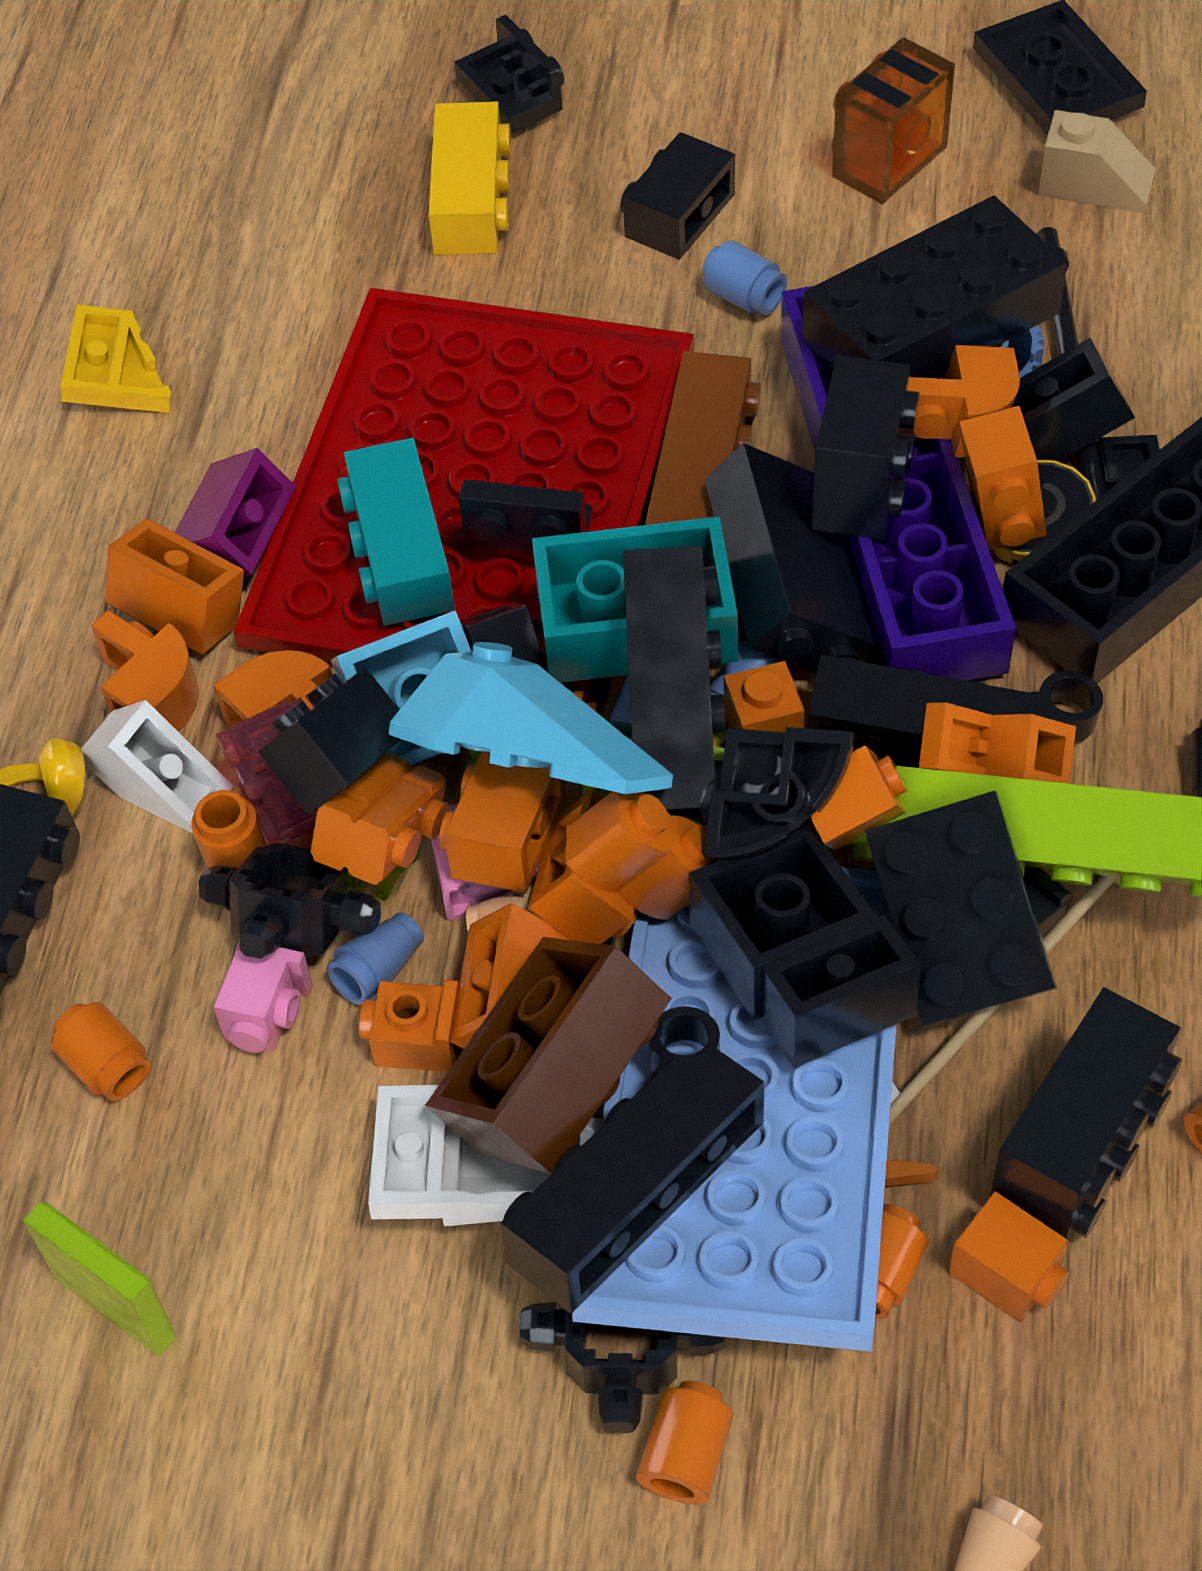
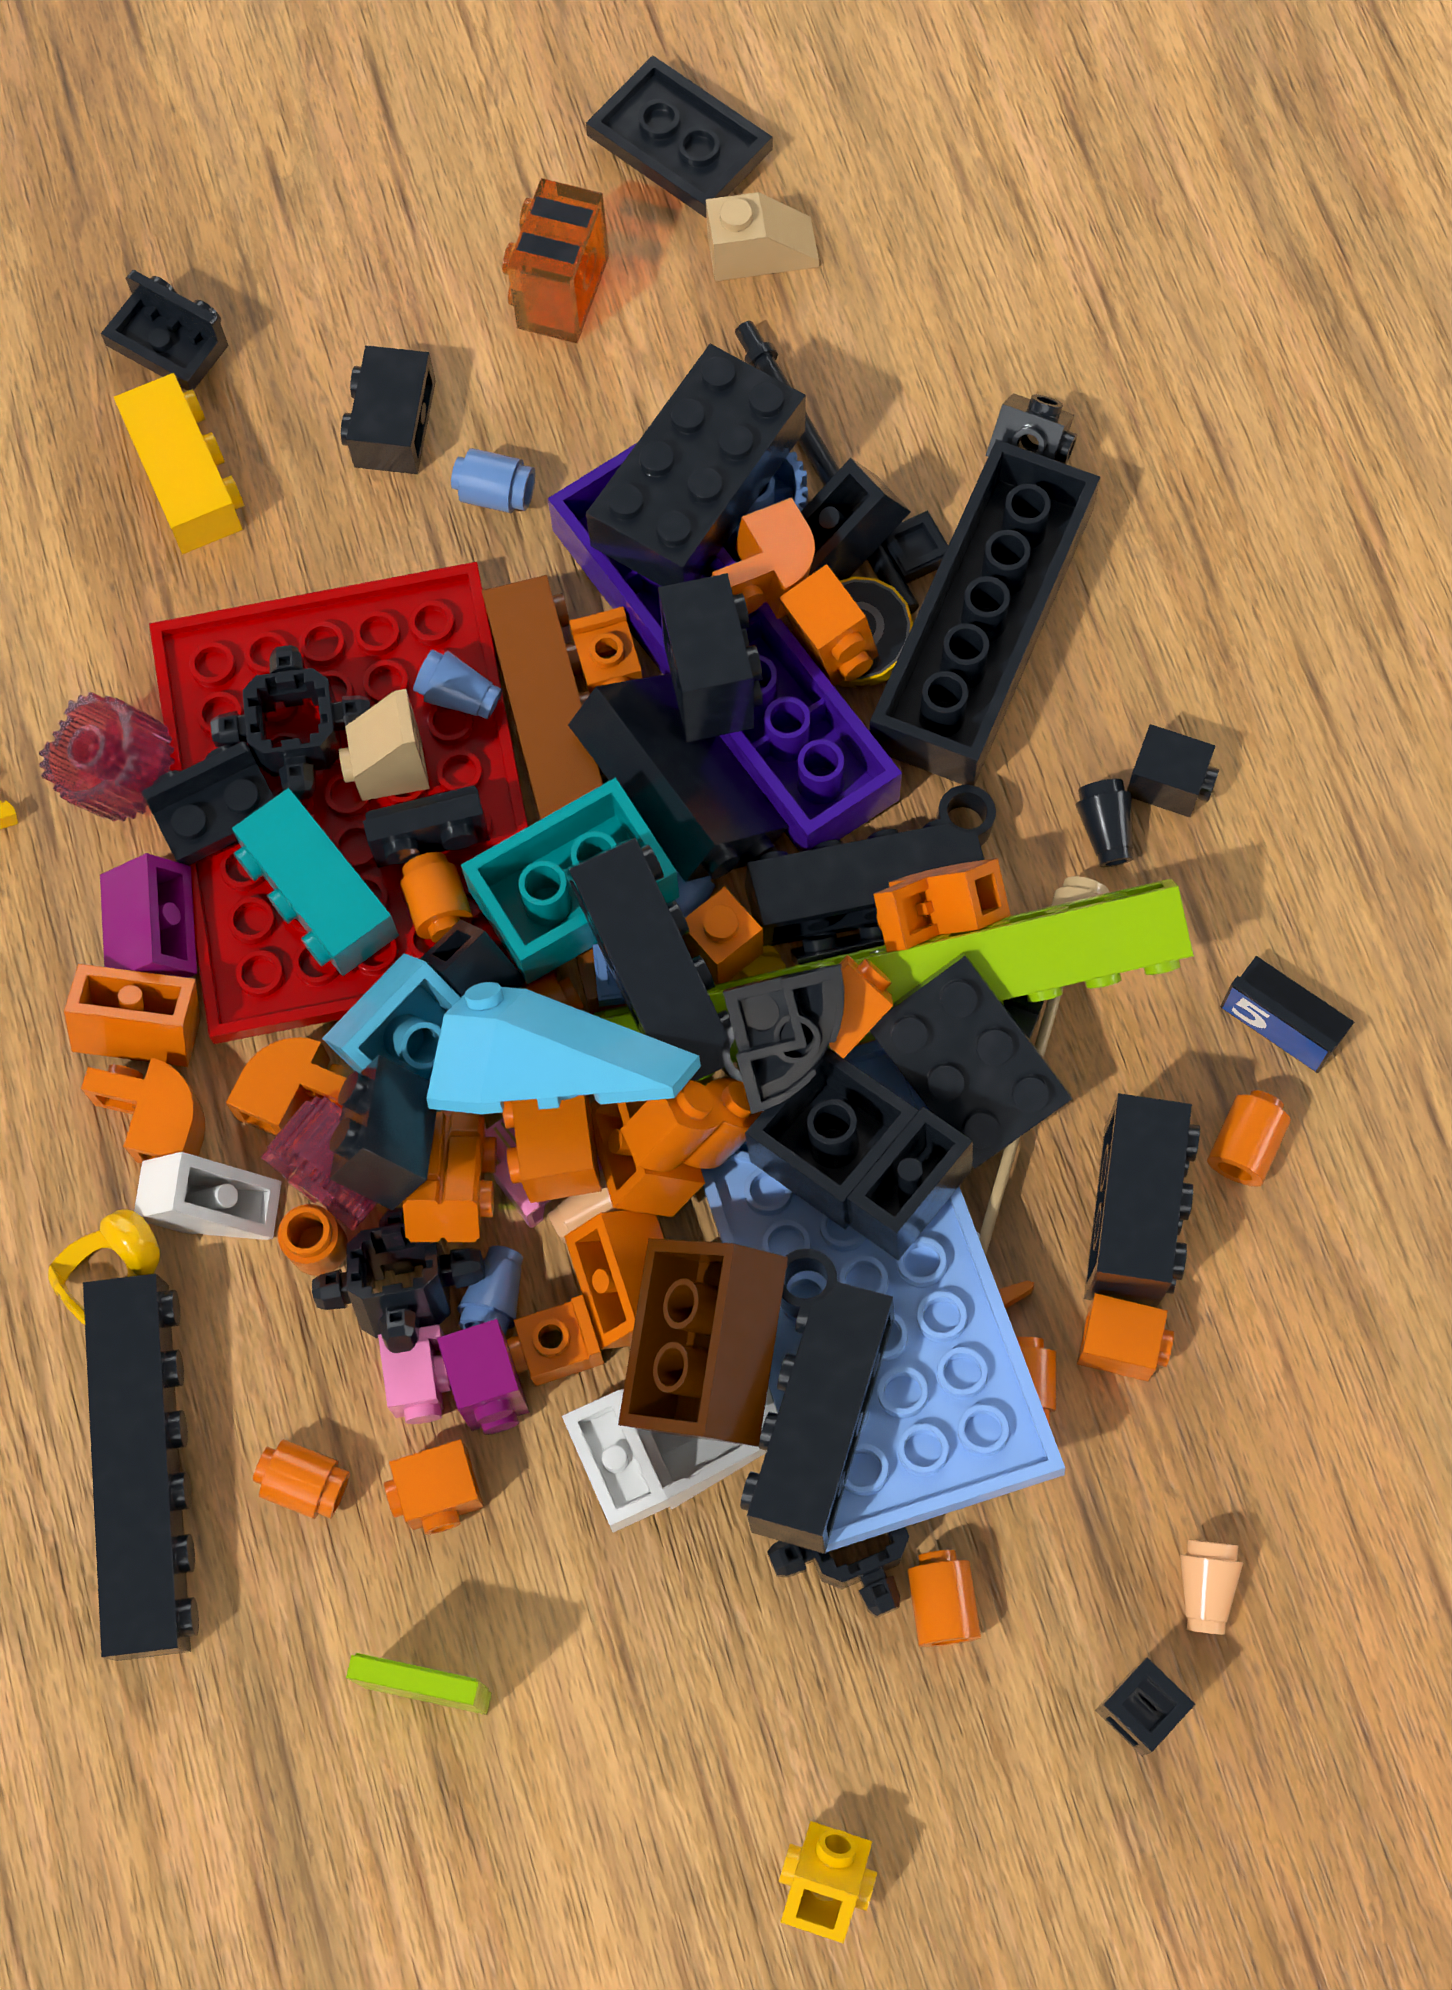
camera: 25 degrees left, 15 degrees up
none -> clear pink brick [39,692,175,822]
none -> black bracket [141,741,275,866]
none -> black piece [210,645,372,800]
none -> tan slope [339,689,430,801]
none -> orange brick [384,1439,484,1535]
none -> orange brick [401,852,473,943]
none -> medium blue cone [413,650,502,720]
none -> magenta brick [437,1319,530,1435]
none -> orange brick [569,606,642,694]

